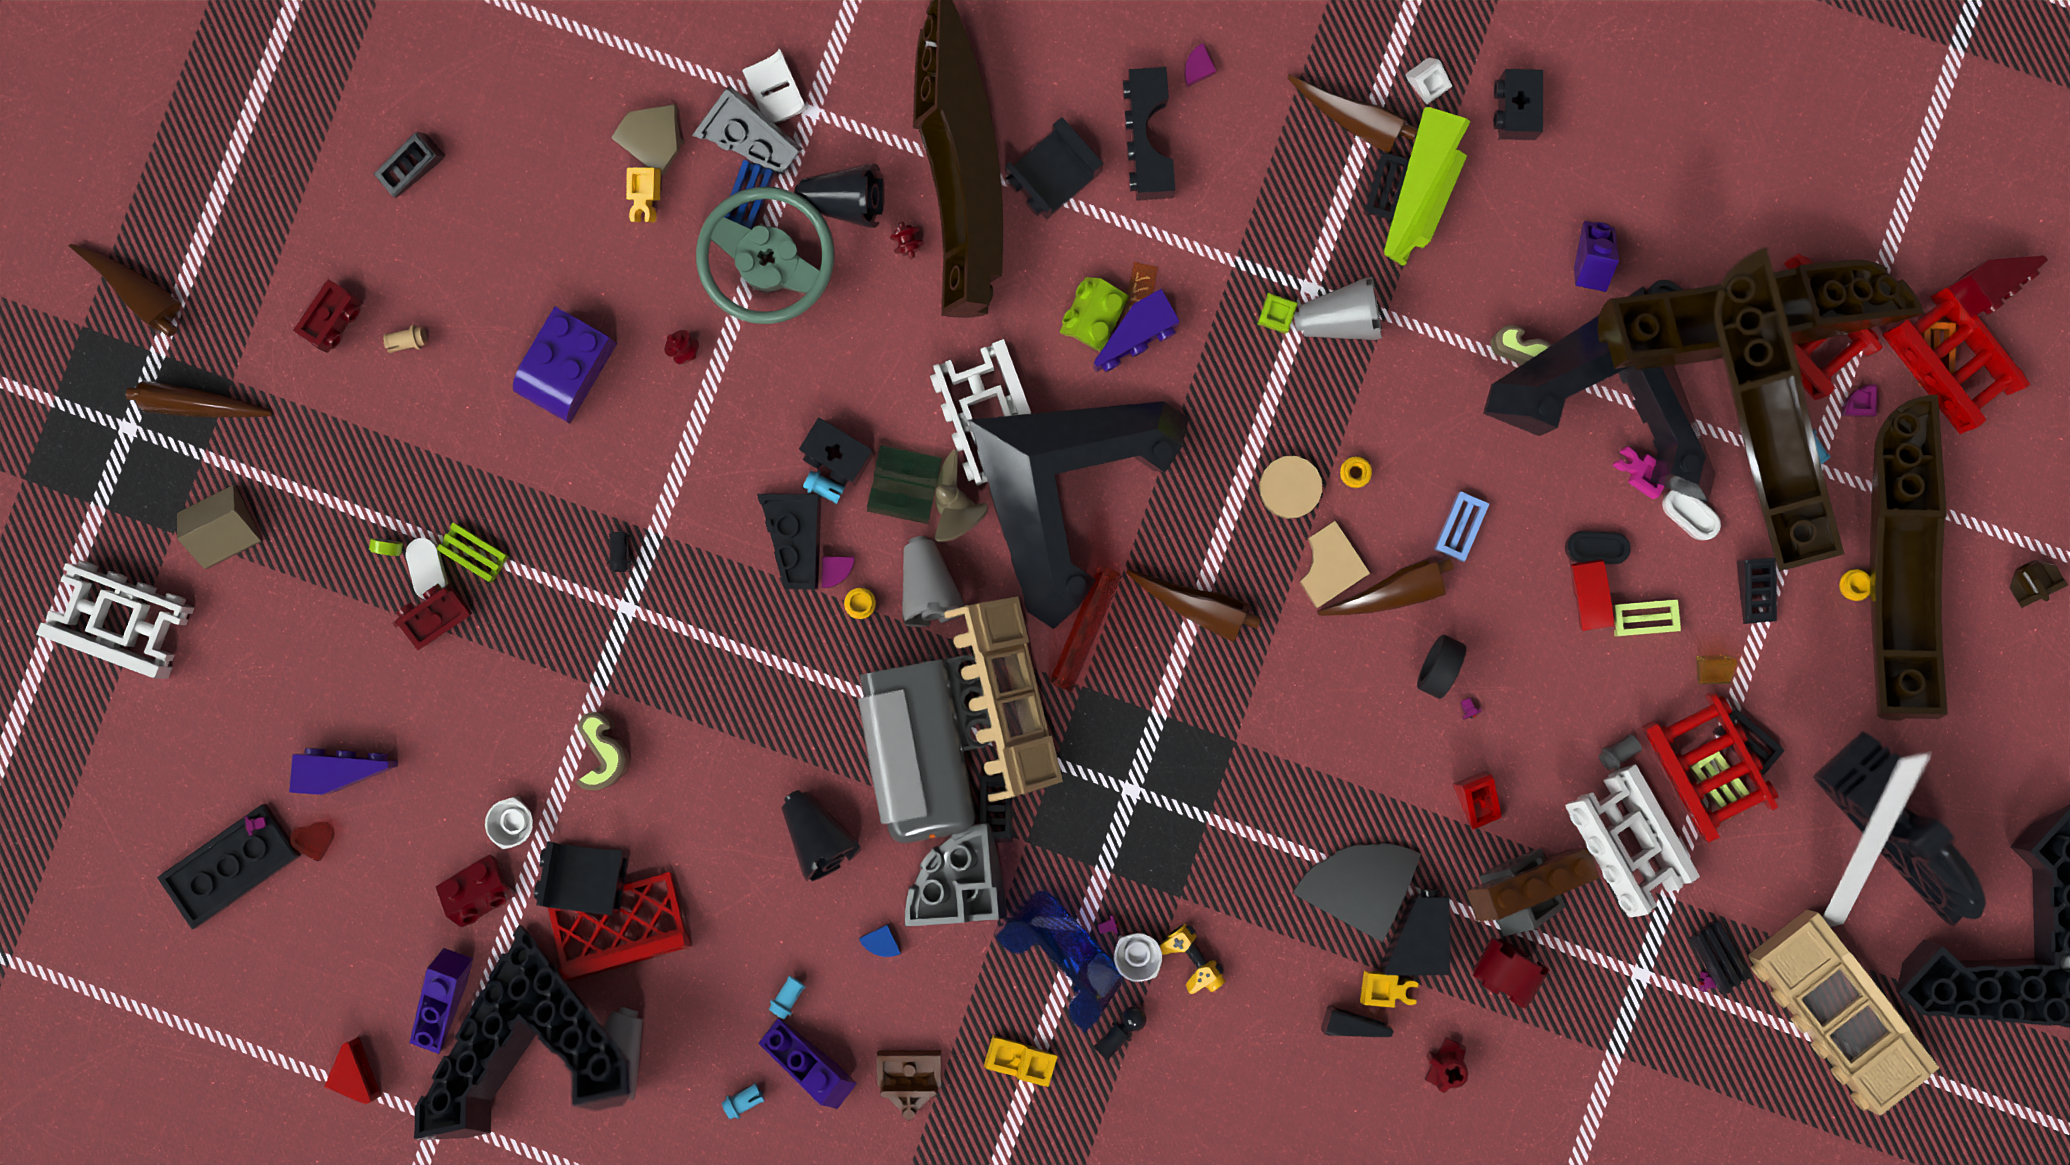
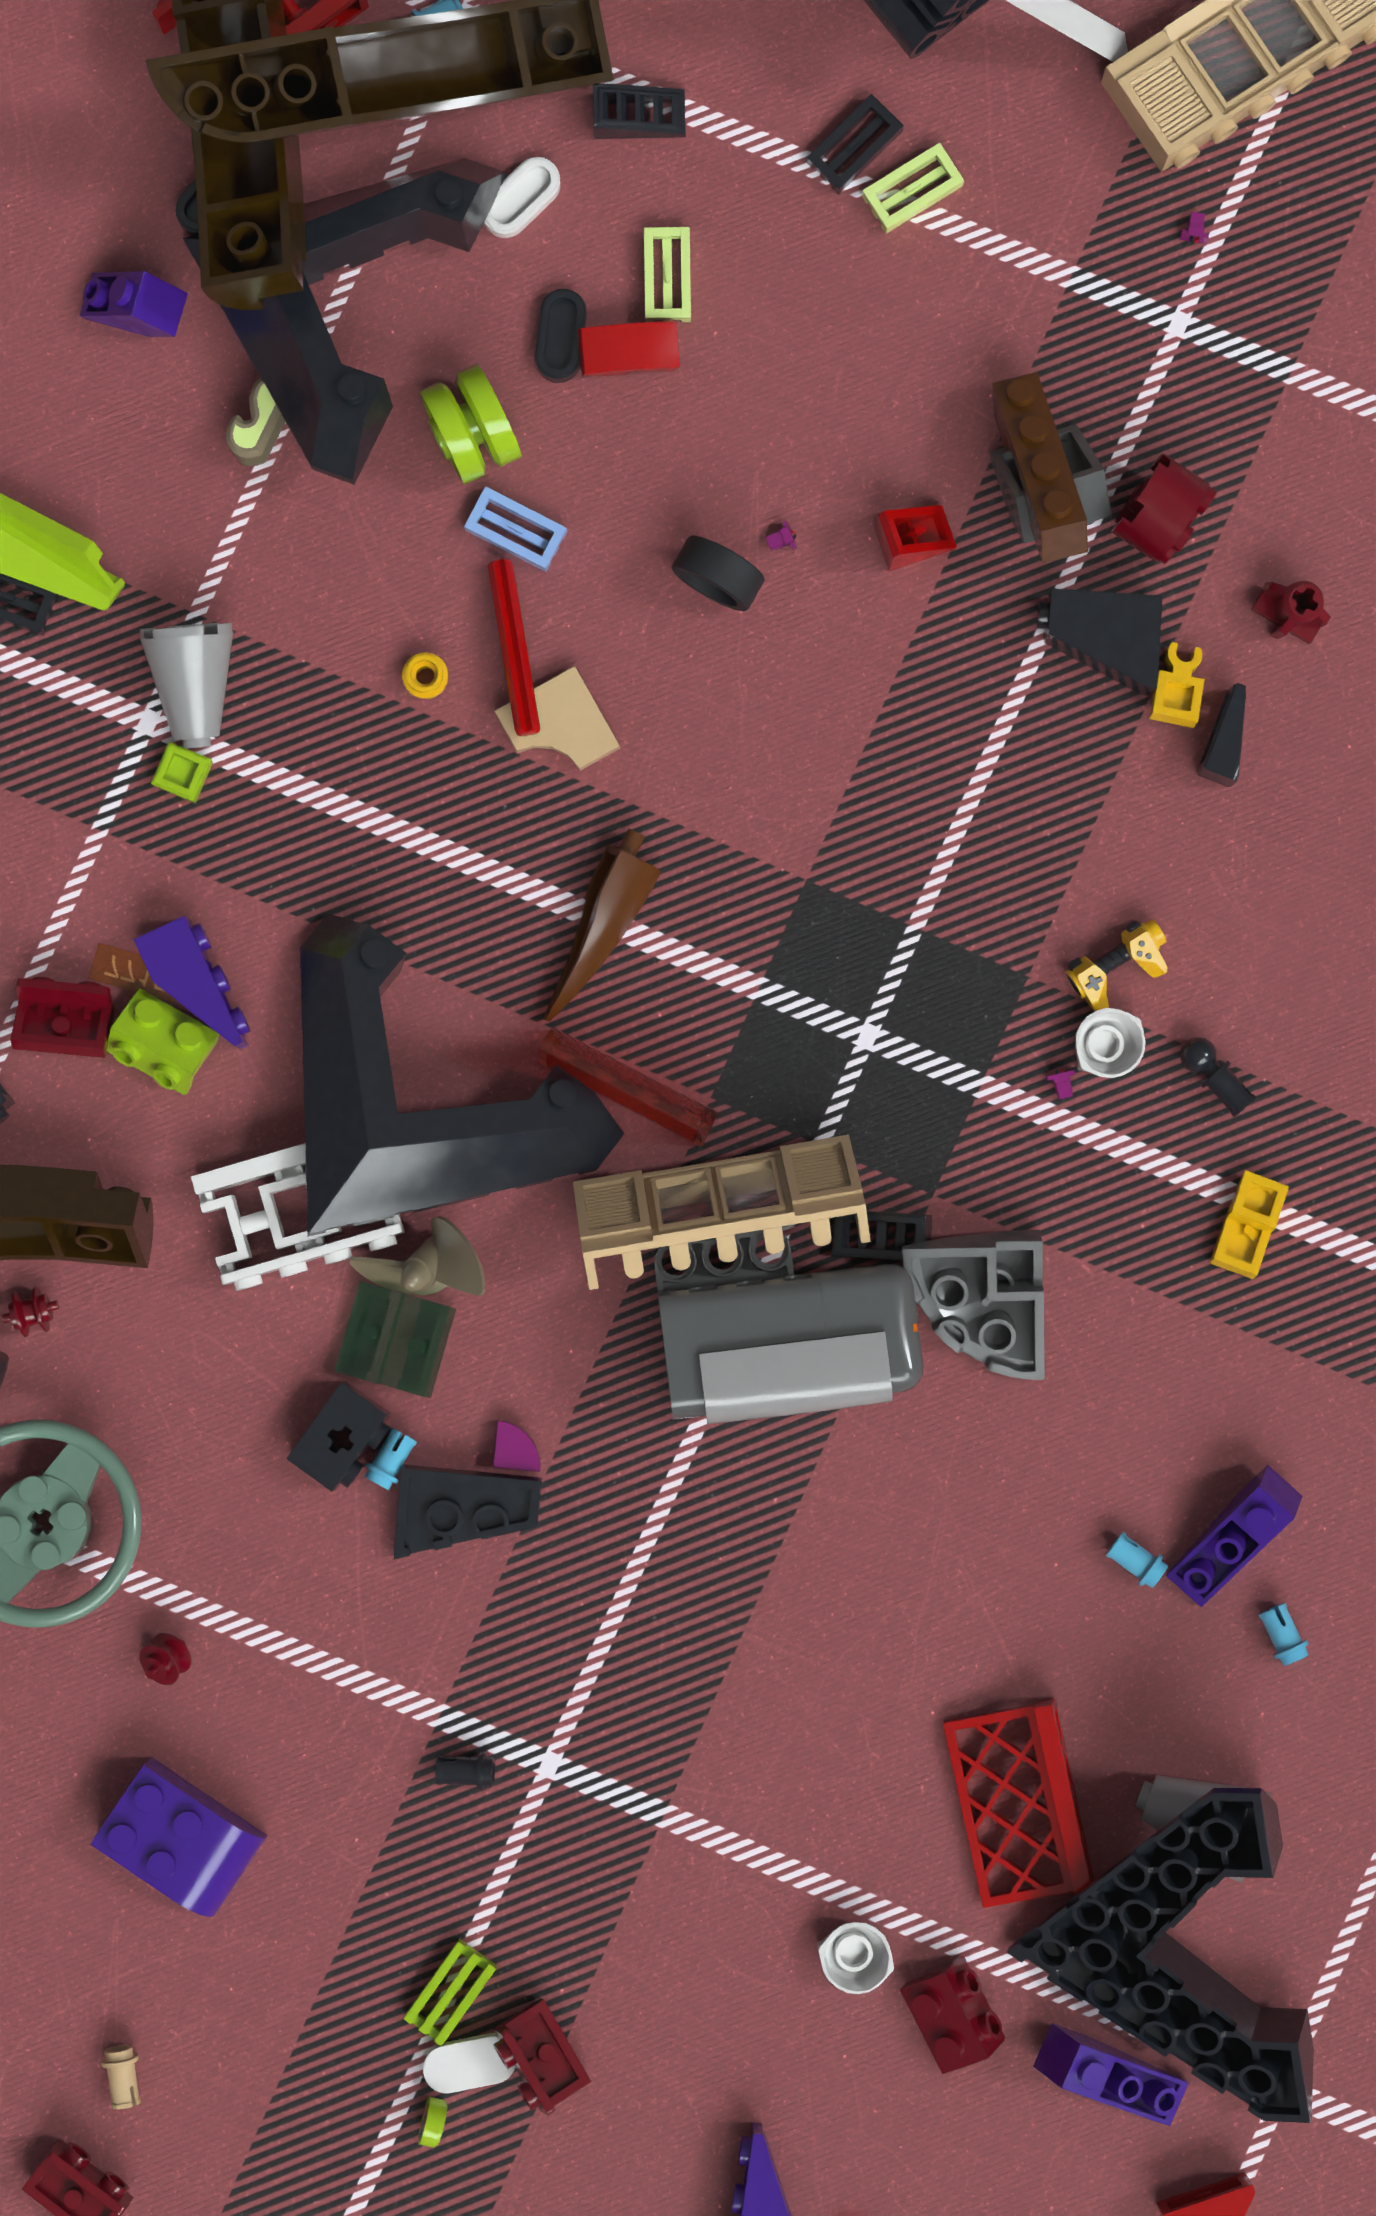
camera: 90 degrees left, 0 degrees up
black panel [534,841,630,917] -> none
dark tan animal [576,712,631,791] -> none
black cone [781,790,861,882] -> none
yellow plate [844,588,876,619] -> none
blue tile [859,924,902,957] -> none
reddish brown slope [877,1050,941,1121] -> none
light grey cone [902,536,964,627] -> none
clear blue windscreen [994,891,1123,1033] -> none
tan tile [1259,456,1322,519] -> none
dark grey brick [1292,843,1421,942] -> none
reddish brown piece [1317,557,1454,616] -> none
white fence [1565,764,1700,917] -> none
dark grey pin [1599,734,1642,771] -> none
dark pink plate [1612,446,1665,499] -> none
red fence [1642,692,1779,843] -> none
black tile [1690,921,1751,994] -> none
clear yellow slope [1696,655,1737,684] -> none
none -> dark red bracket [10,977,114,1058]
none -> lime wheel [419,363,522,485]
none -> red axle [488,558,540,736]

